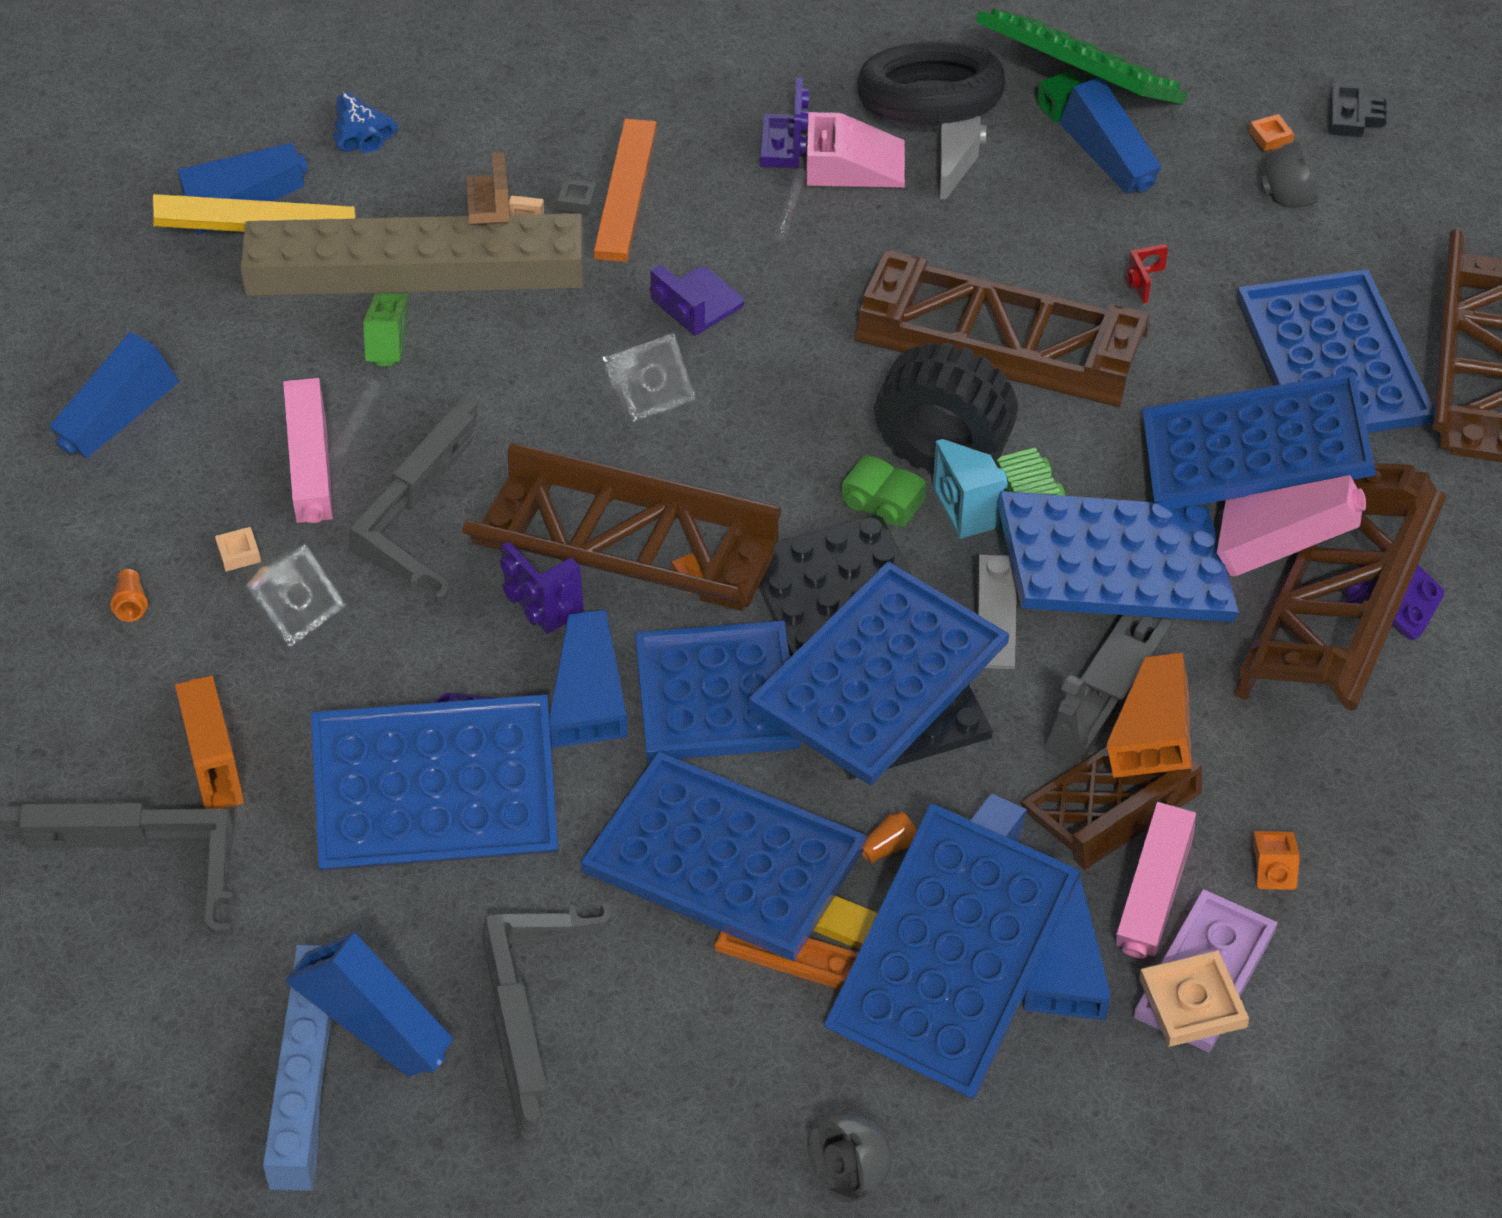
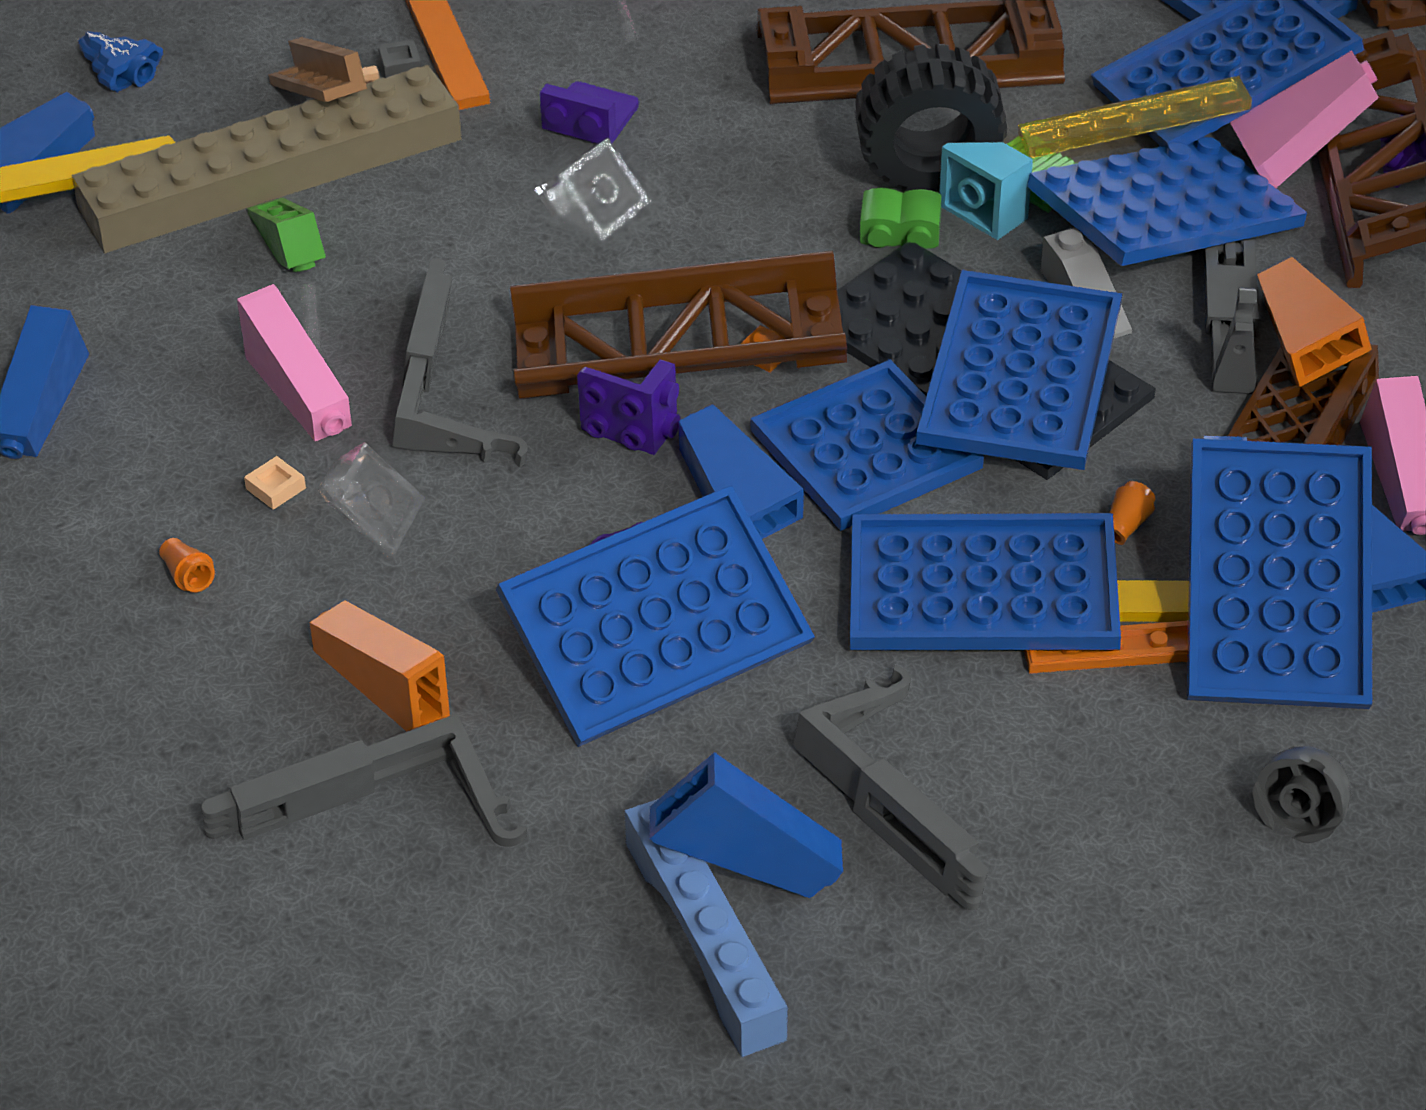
camera: 25 degrees left, 5 degrees down
none -> clear yellow tile [1018,76,1252,158]

